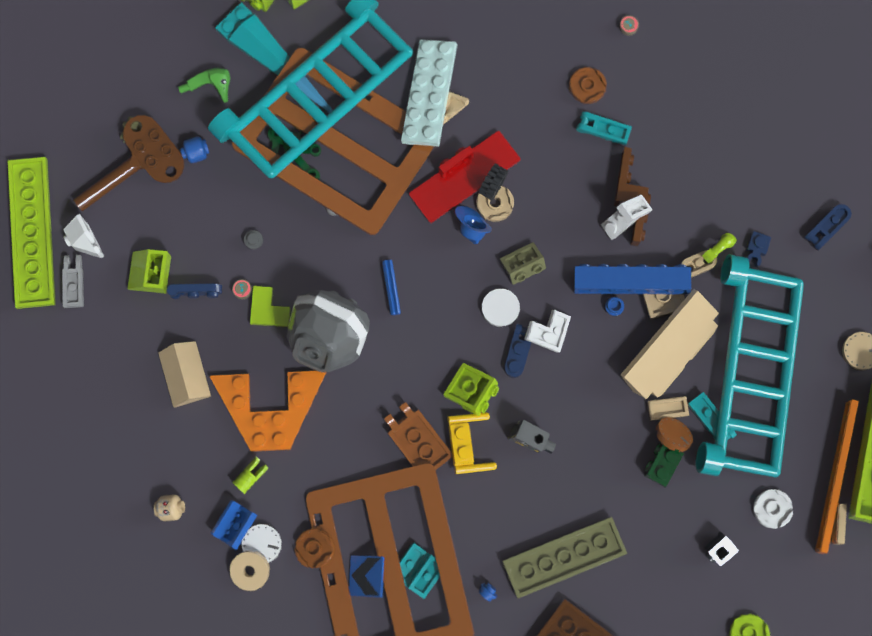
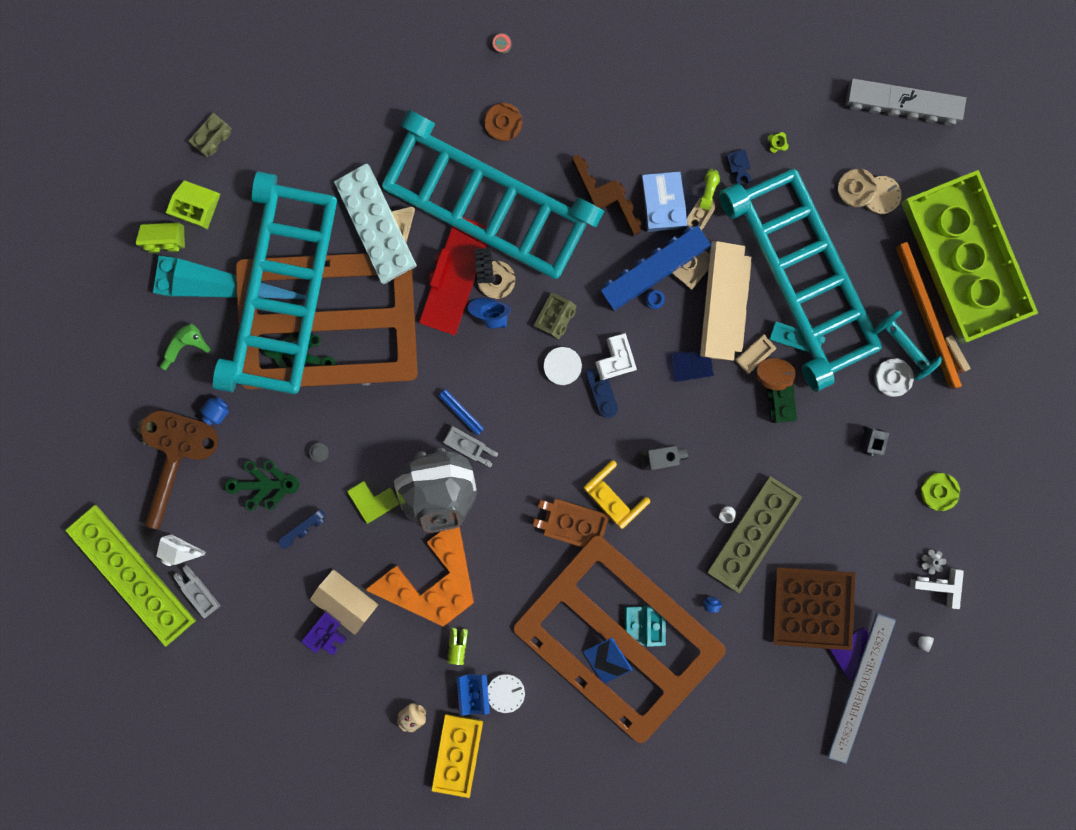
camera: 30 degrees left, 10 degrees up
lime slope [128,249,171,294] -> none
tan tile [230,551,270,591] -> none
dark tan tile [232,279,252,299] -> none
dark orange tile [295,529,334,568] -> none
lime plate [443,363,499,416] -> none
teal plate [576,112,632,146] -> none
white bracket [601,195,652,240] -> none
dark blue plate [805,204,852,251] -> none
none -> dark green plant [224,460,300,511]
none -> dark purple plate [302,611,346,655]
none -> teal fence [382,109,605,279]
none -> yellow plate [432,714,483,798]
none -> light grey hinge [443,426,498,467]
none -> light blue slope [642,172,687,232]
none -> clear blue plate [671,350,714,382]
none -> white hinge [719,506,736,523]
none -> lime plate [768,132,789,153]
none -> tan tile [838,169,877,207]
none -> teal hose [874,310,942,380]

